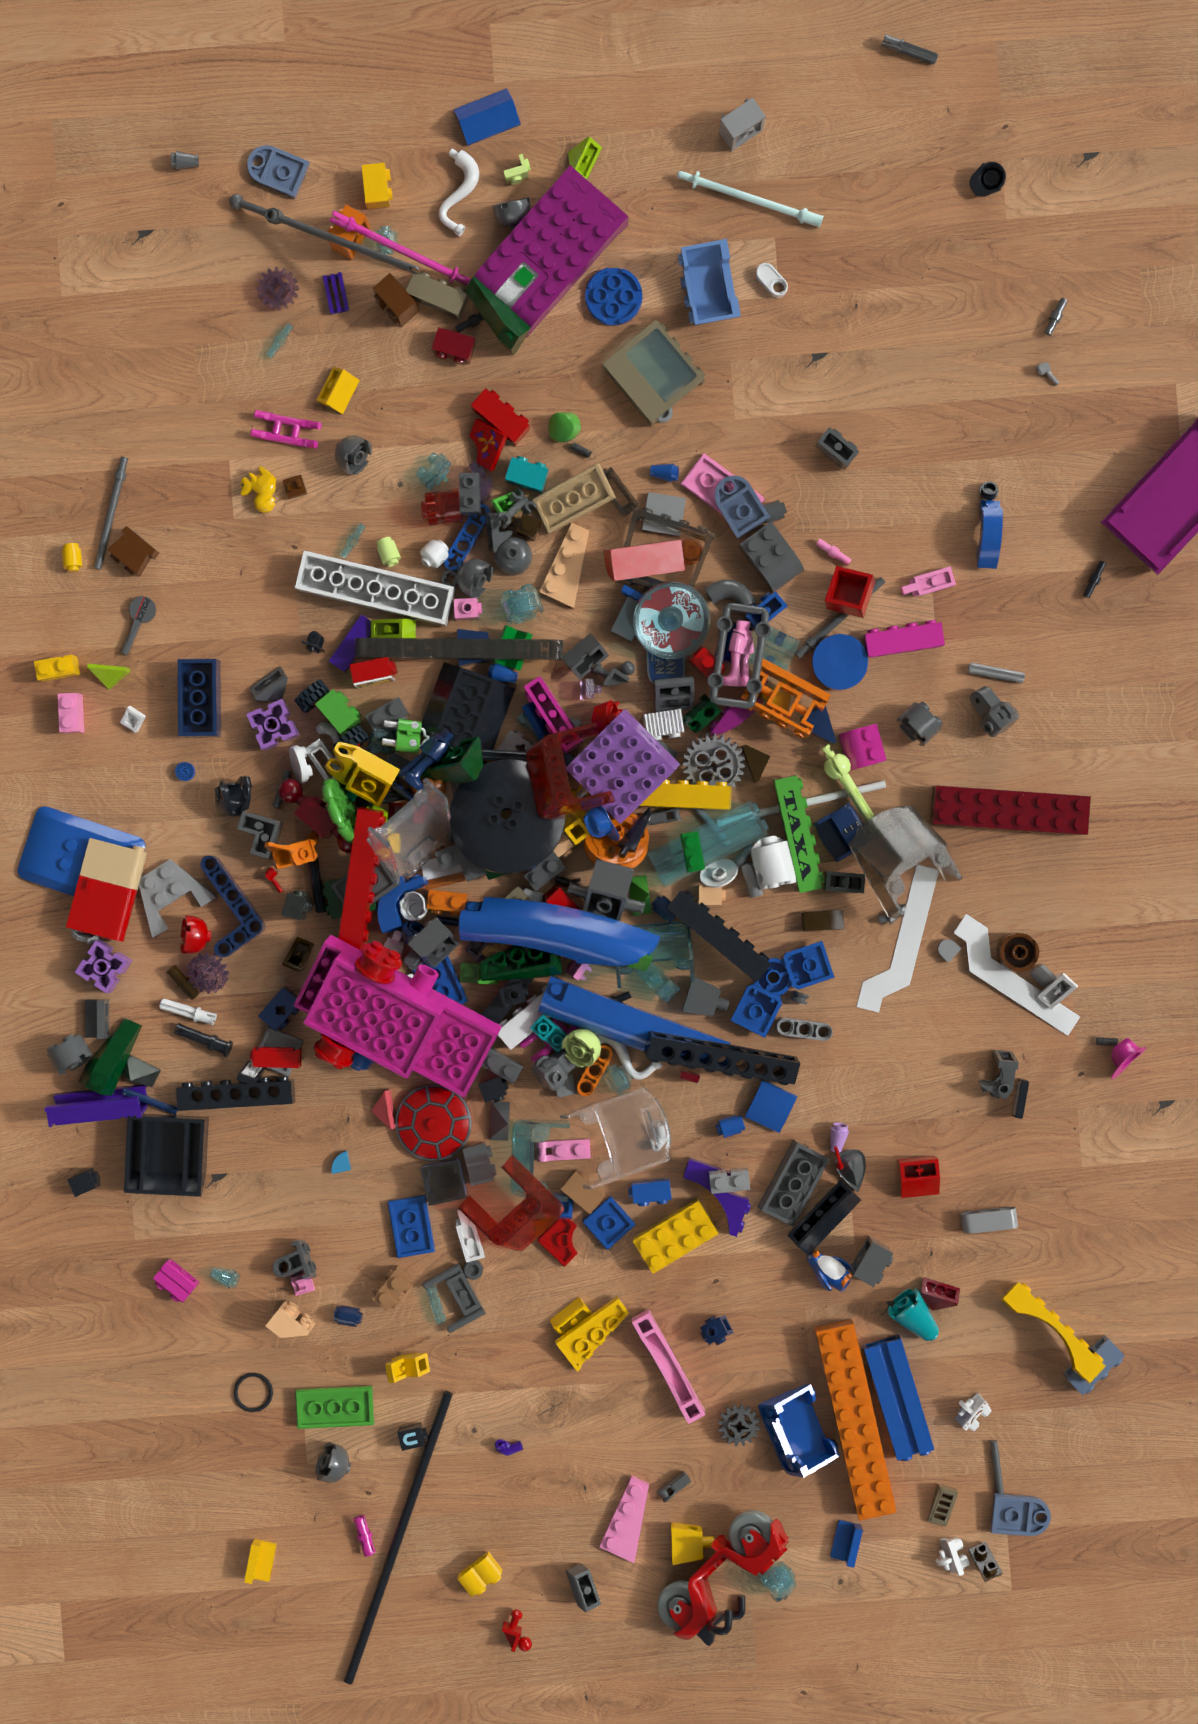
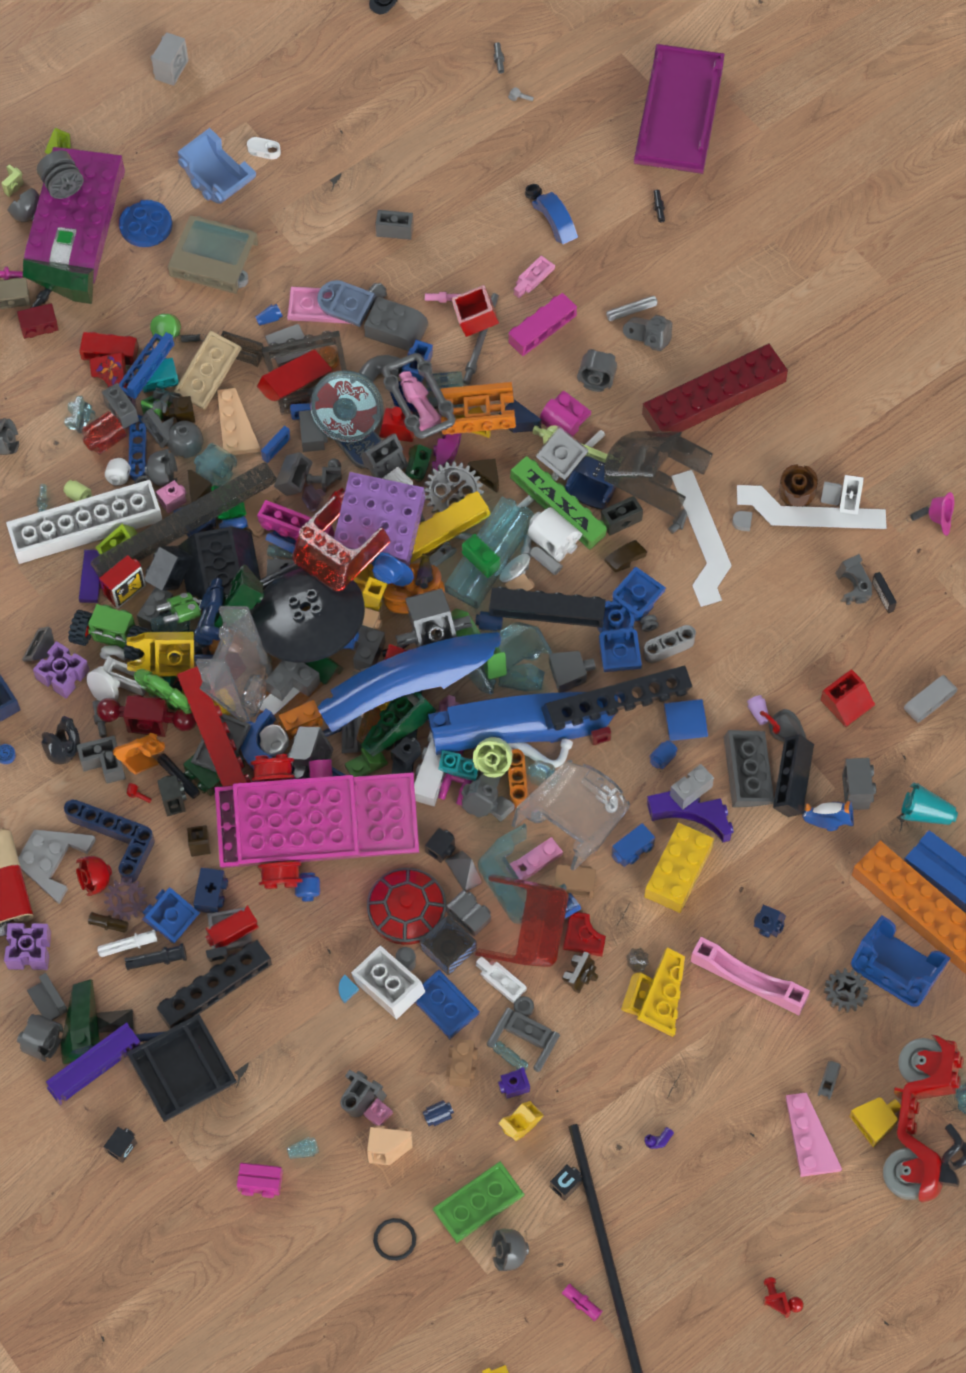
camera: 30 degrees left, 25 degrees down
black hinge [301,631,325,654] -> none
coral slope [371,1089,396,1129] -> none
yellow brick [457,1551,503,1597] -> none
dark grey brick [482,1047,524,1084] -> none
dark grey brick [566,1563,602,1612] -> none
blue tile [582,1195,636,1250] -> none
light aqua bar [677,171,824,228] -> none
blue piece [812,634,868,690] -> none
dark red slope [920,1277,960,1310] -> none
none -> dark grey wheel [36,150,84,199]
none -> blue fence [119,332,174,399]
none -> blue plate [142,887,200,944]
none -> black brick [144,546,194,591]
none -> dark brown slope [187,469,212,503]
none -> blue tile [261,425,291,463]
none -> white brick [351,946,425,1020]
none -> dark grey brick [396,947,416,972]
none -> dark purple brick [498,1067,530,1099]
none -> light grey container [536,426,588,480]
none -> dark brown hips [562,952,598,993]
none -> clear smoke piece [626,947,650,972]

